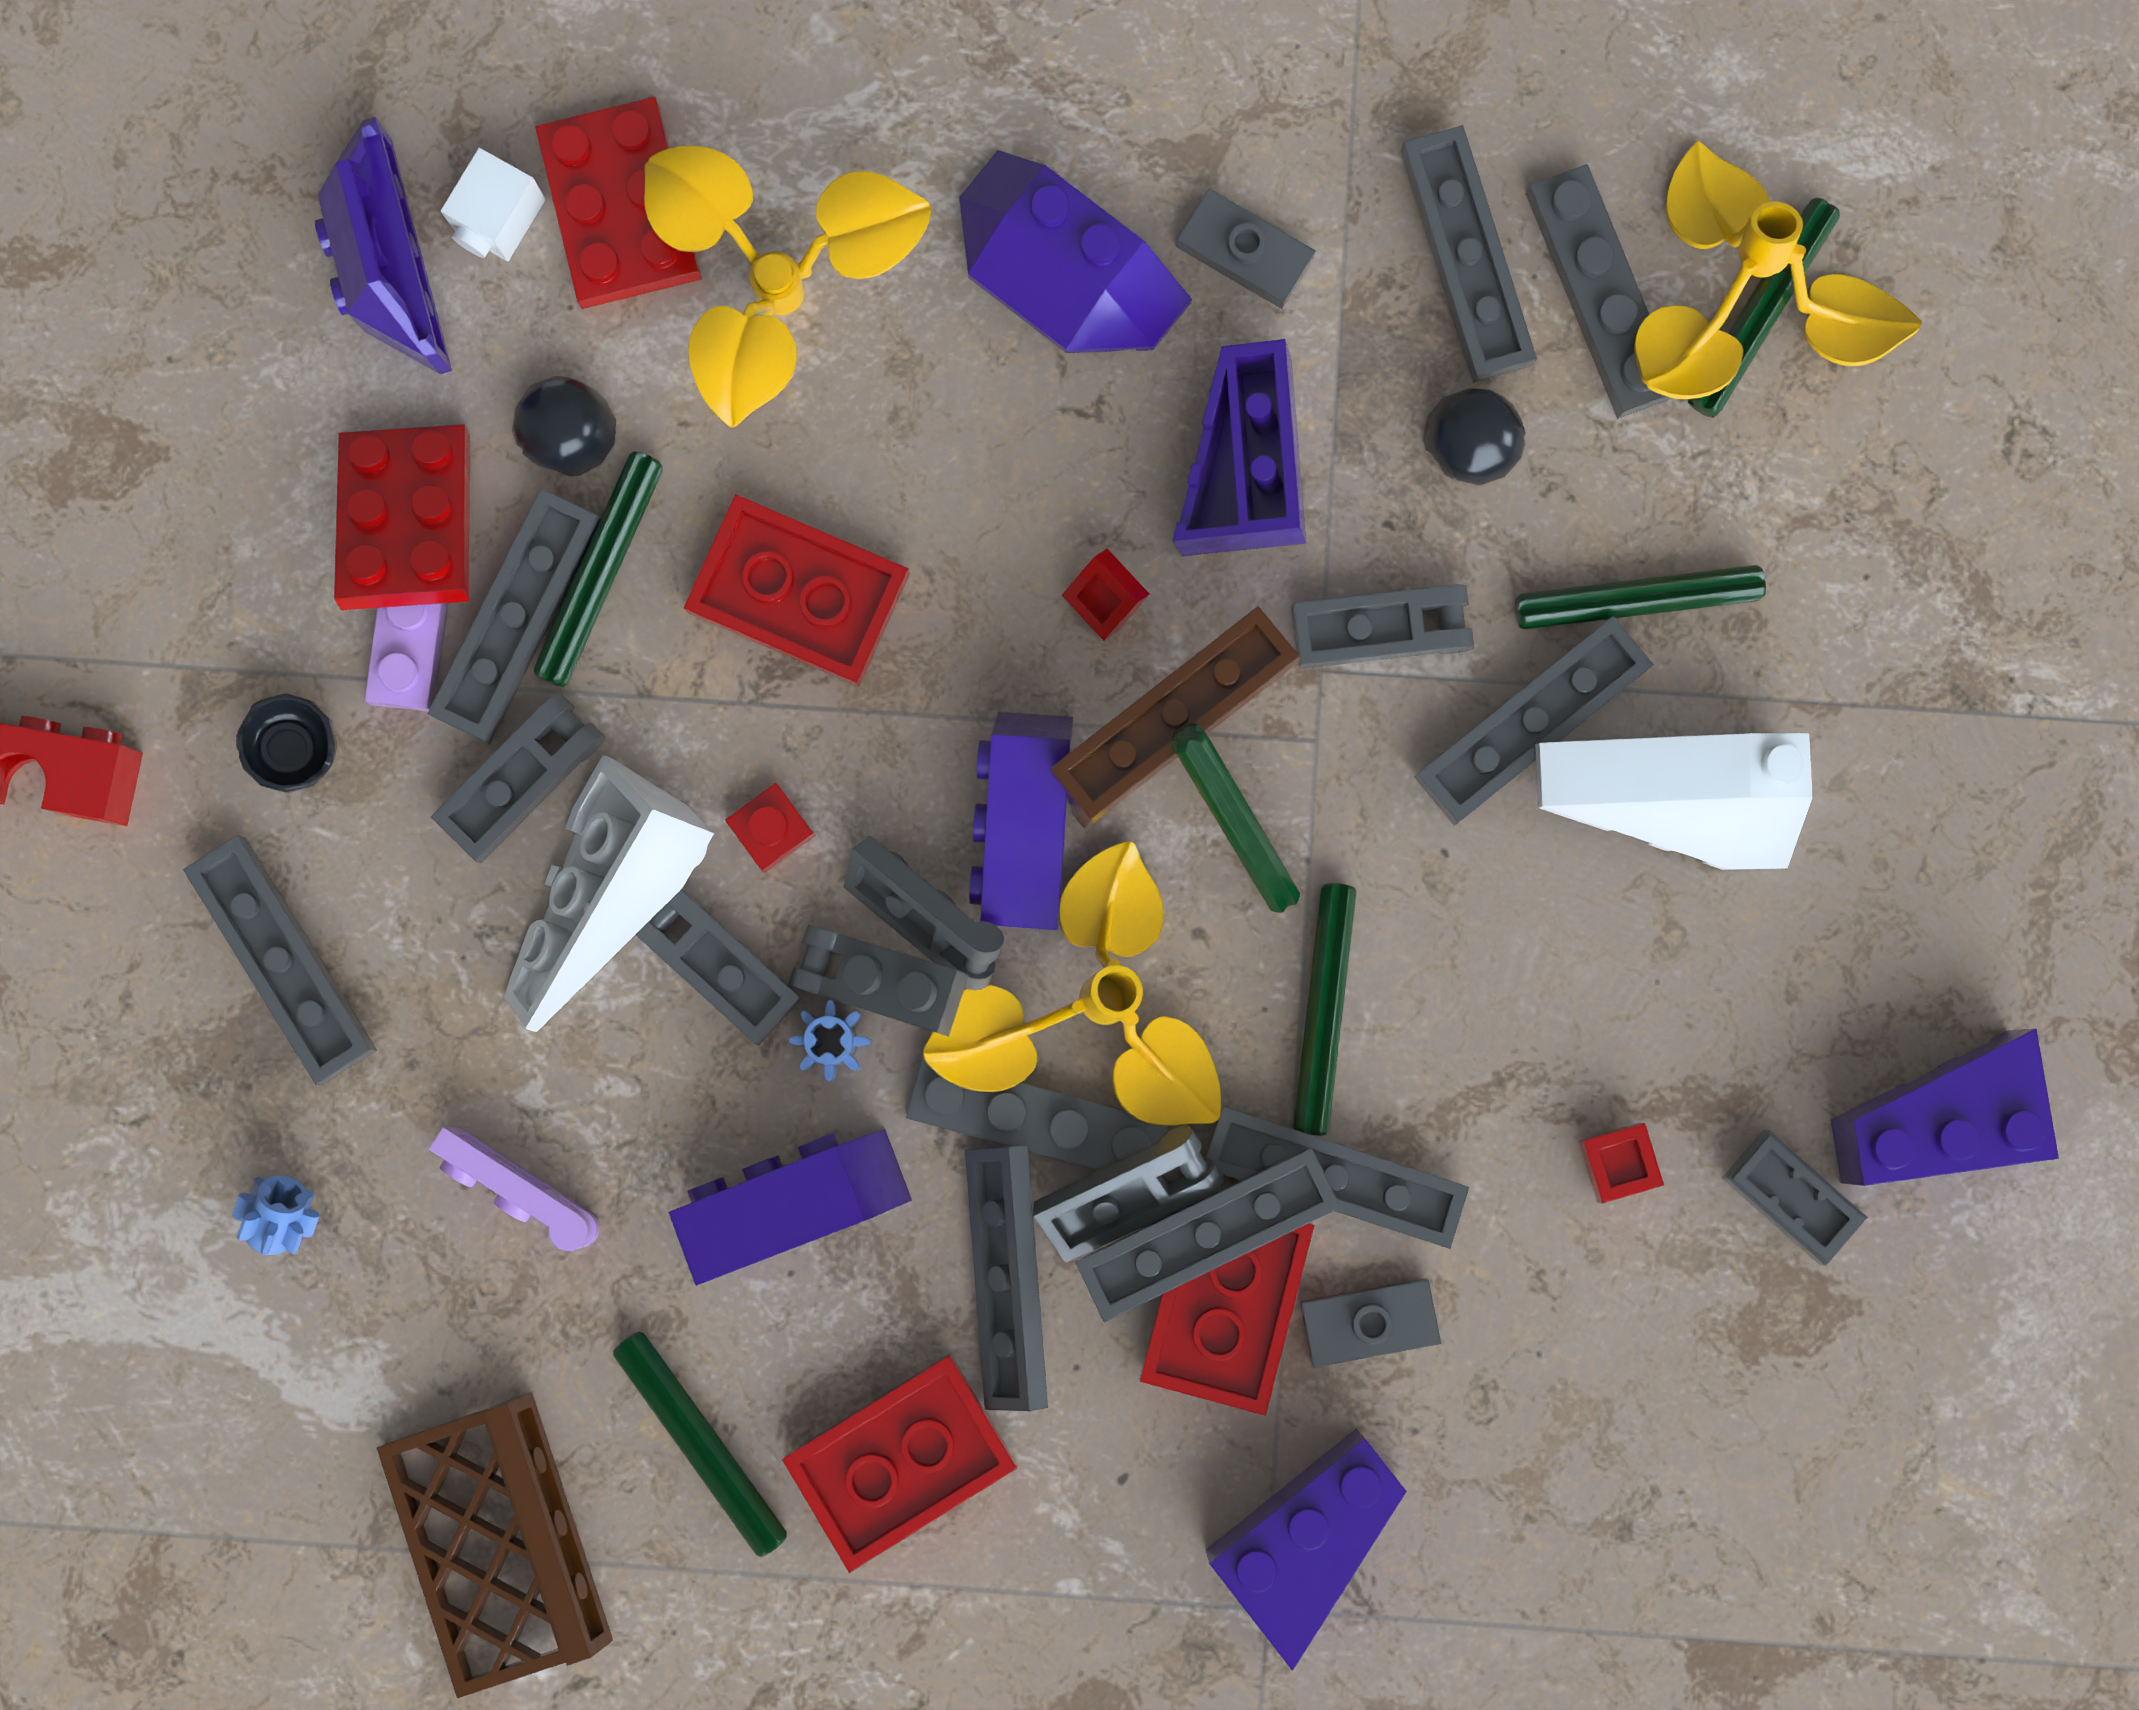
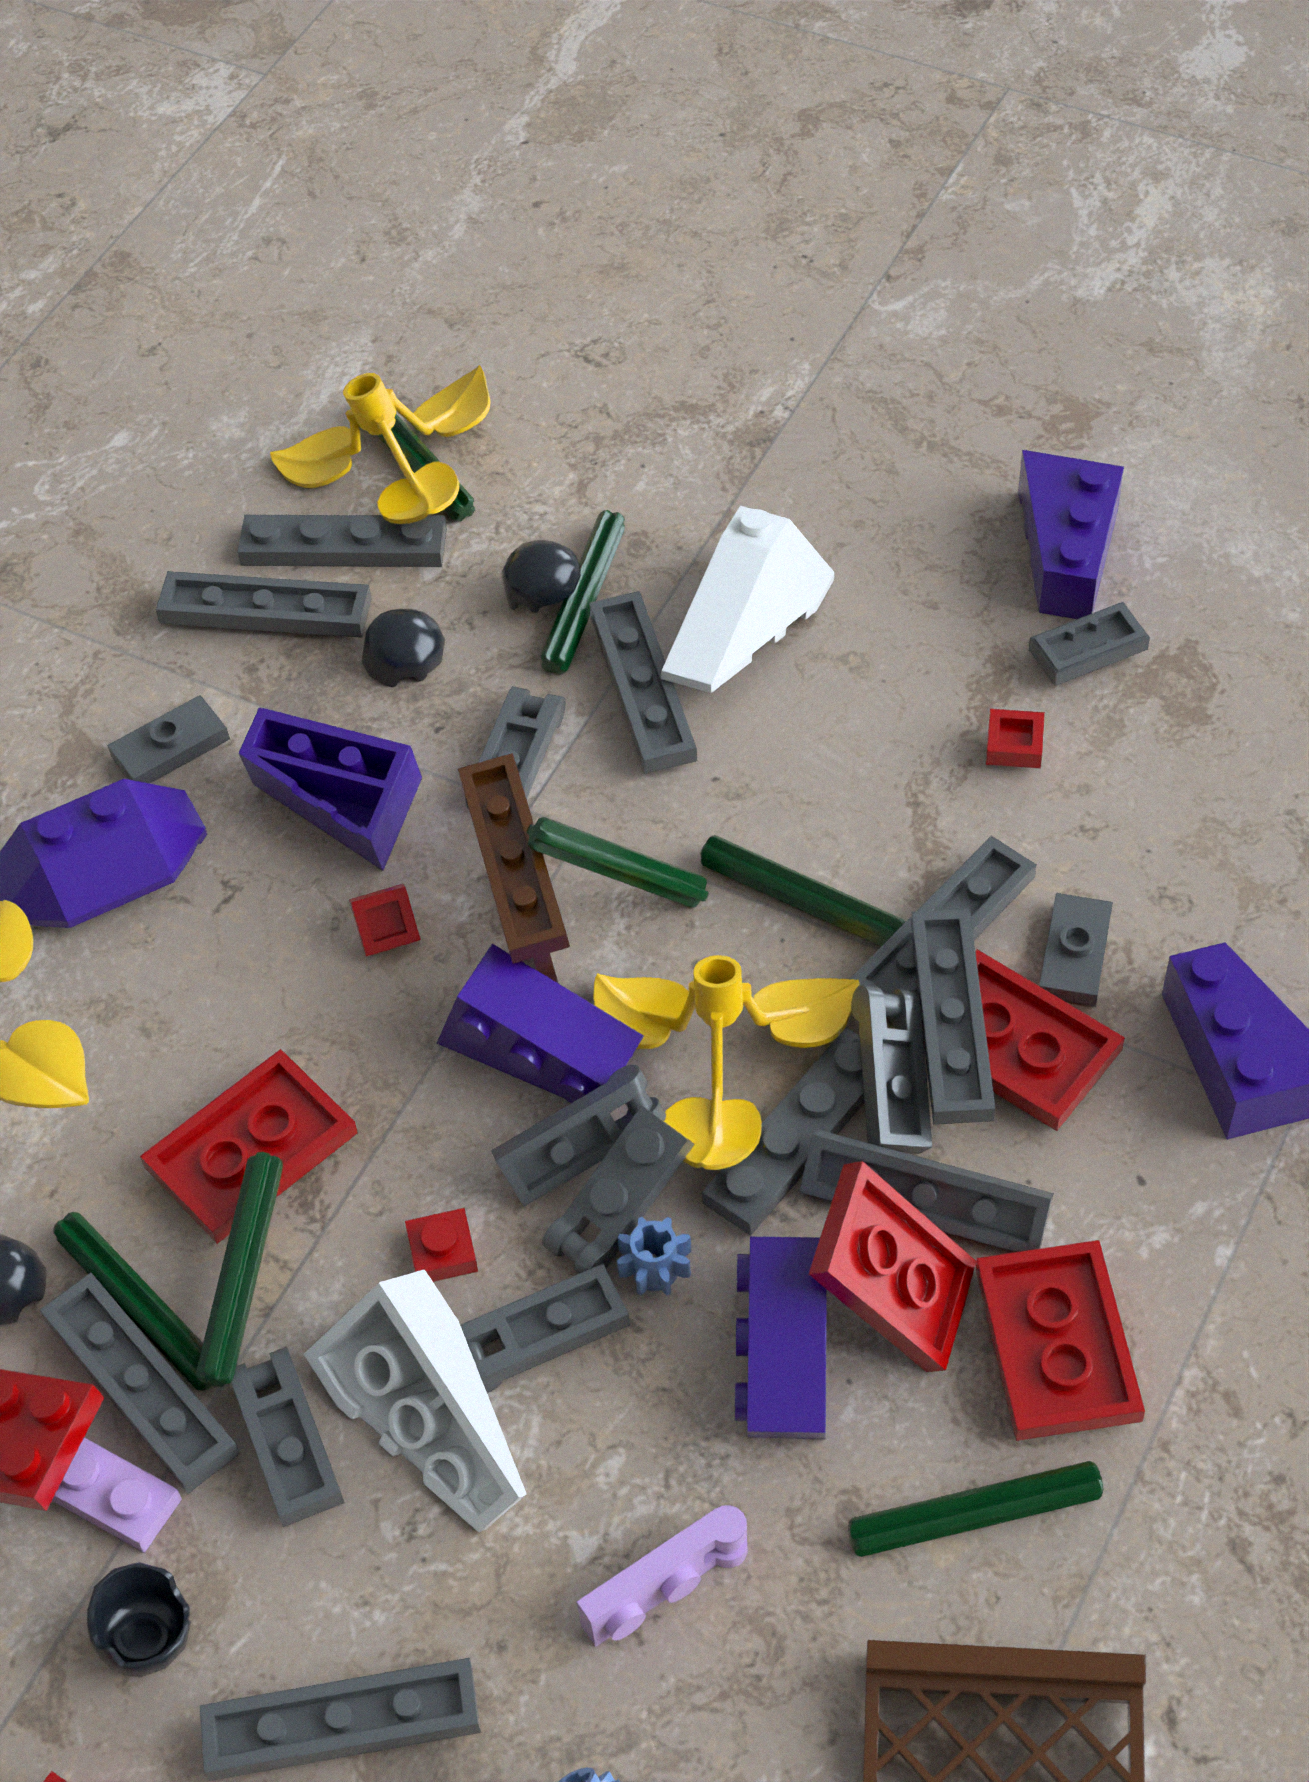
camera: 65 degrees left, 30 degrees down
none -> dark green axle [196,1152,283,1387]
none -> black hair [502,540,581,613]
none -> red plate [809,1161,976,1372]

